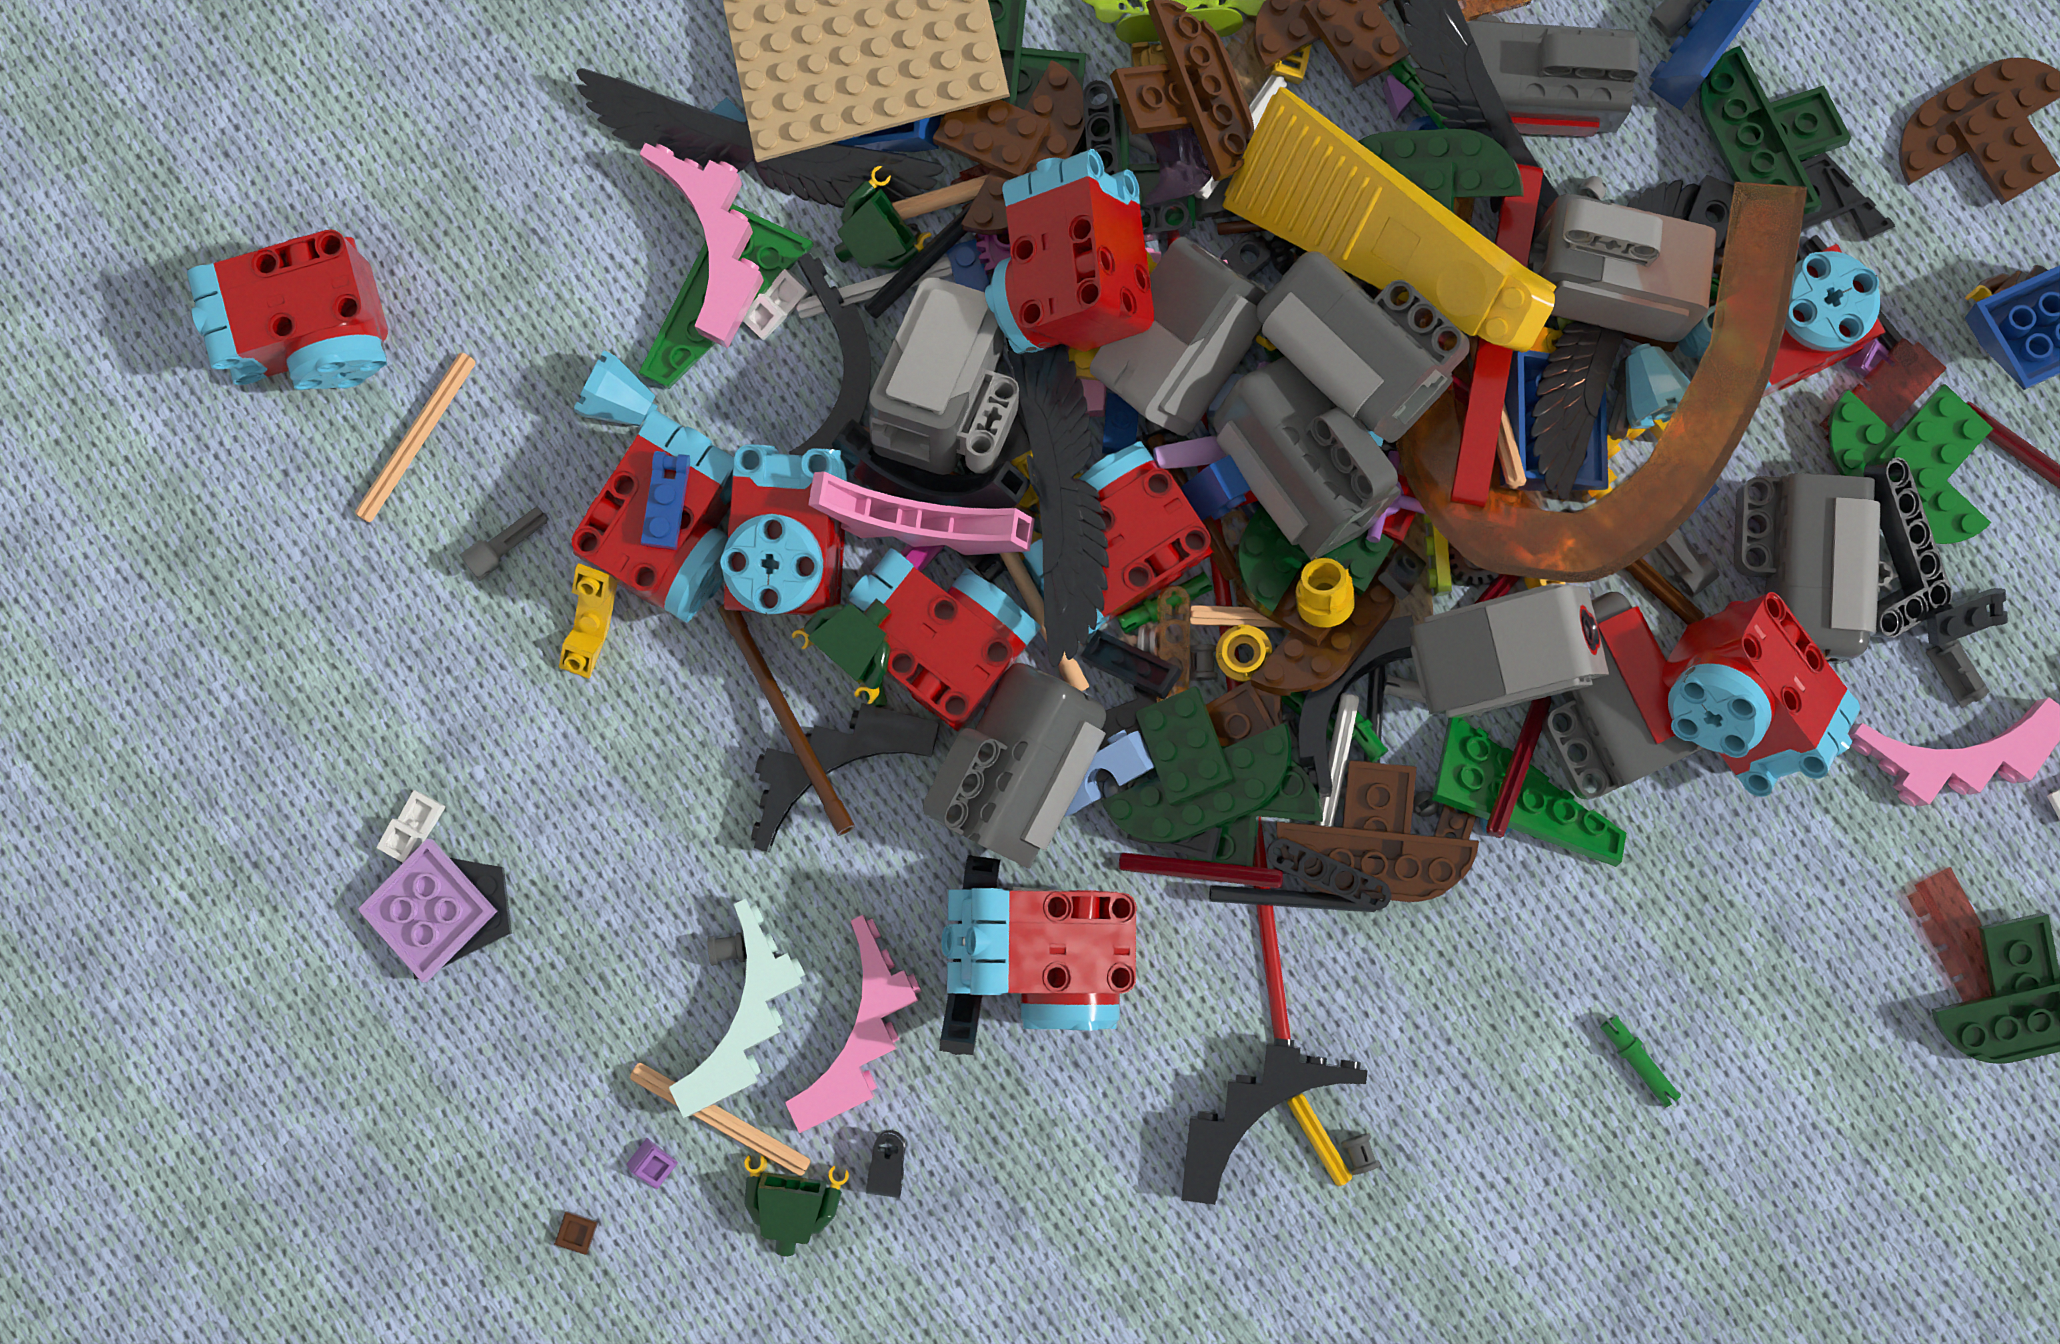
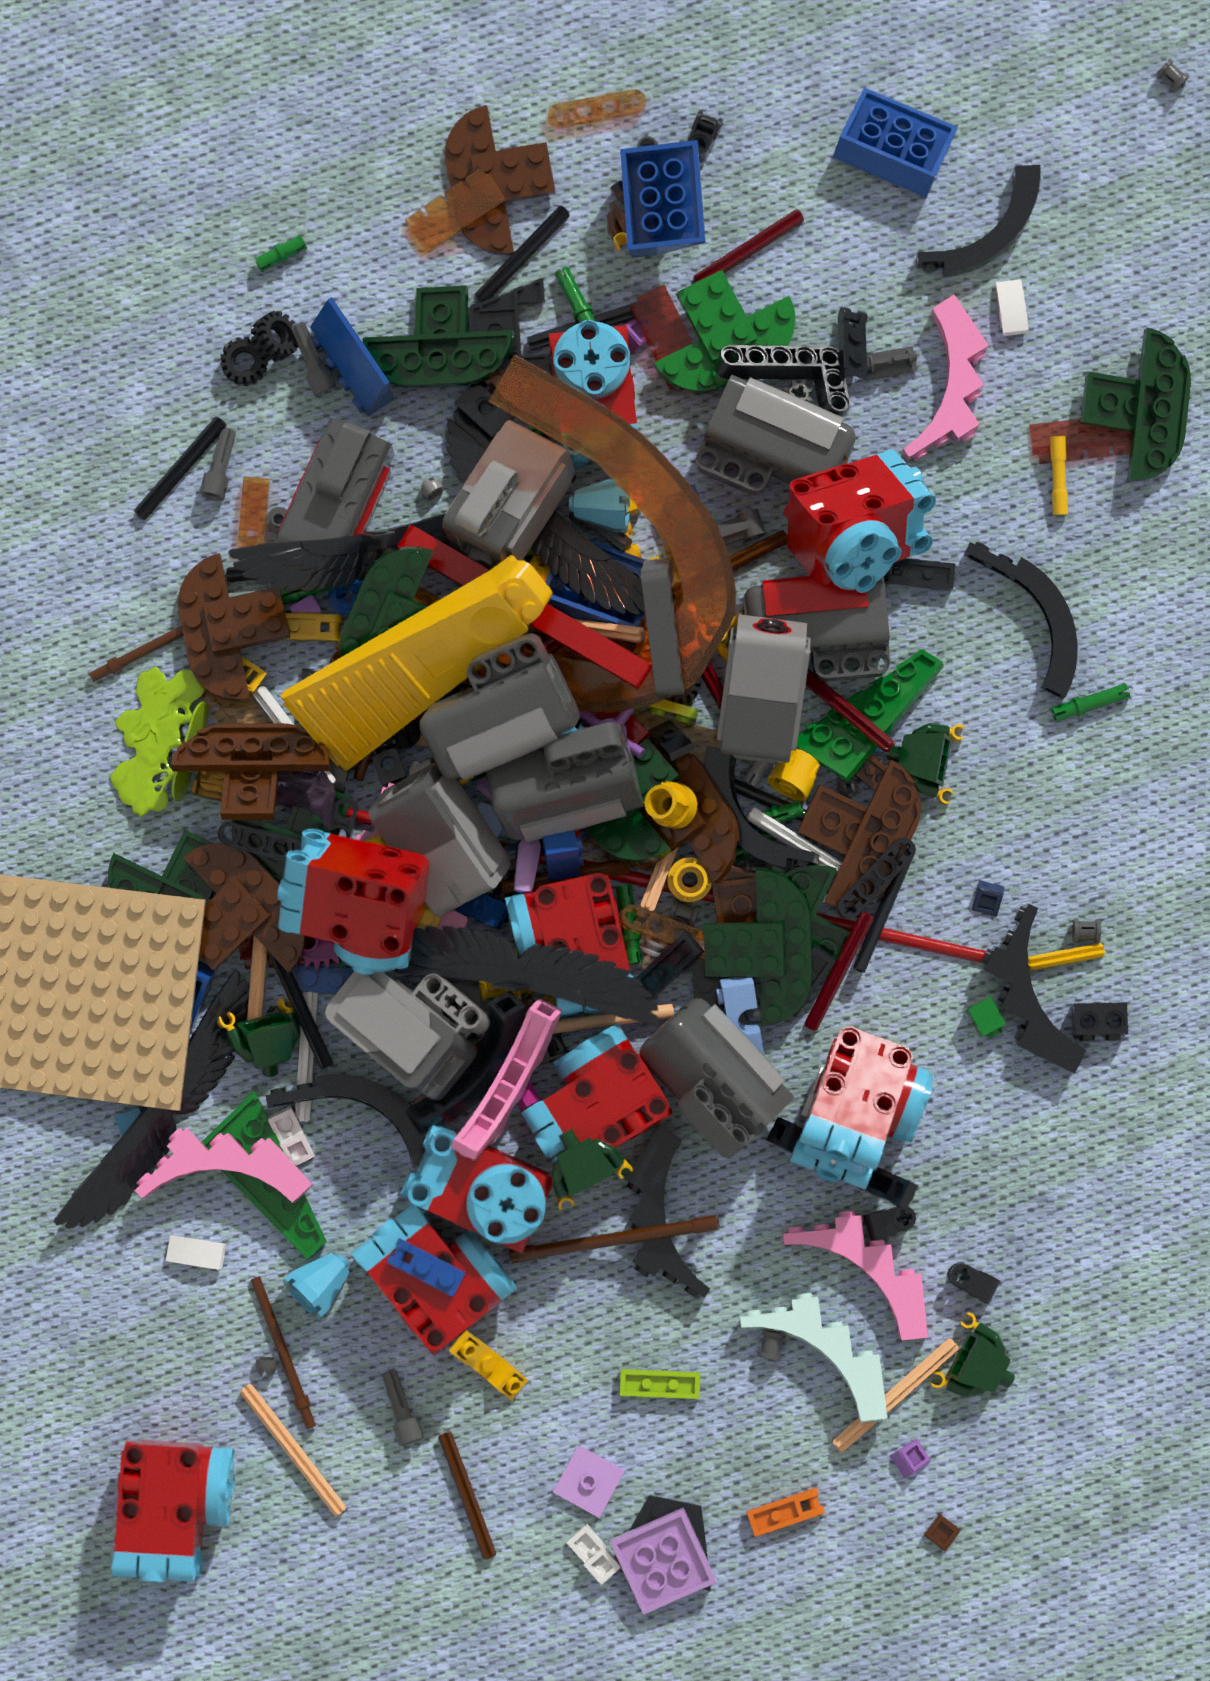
camera: 70 degrees left, 0 degrees up
none -> white slope [166,1235,226,1270]
none -> reddish brown bar [250,1276,316,1430]
none -> dark grey hinge [256,1356,277,1377]
none -> yellow plate [283,613,342,642]
none -> clear orange windscreen [405,167,507,257]
none -> reddish brown axle [438,1431,496,1560]
none -> black axle [475,205,570,302]
none -> lavender plate [553,1445,625,1518]
none -> green pin [555,267,596,323]
none -> lime plate [620,1369,700,1399]
none -> dark grey beam [641,558,684,697]
none -> orange plate [746,1487,825,1537]
none -> yellow piece [767,749,820,802]
none -> black piece [863,1207,916,1241]
none -> black plate [884,558,956,591]
none -> dark green torso [887,723,964,804]
none -> black arch [964,542,1078,700]
none -> green brick [966,996,1006,1039]
none -> dark blue slope [972,880,1004,917]
none -> yellow piece [1050,436,1068,515]
none -> black brick [1071,1002,1128,1041]

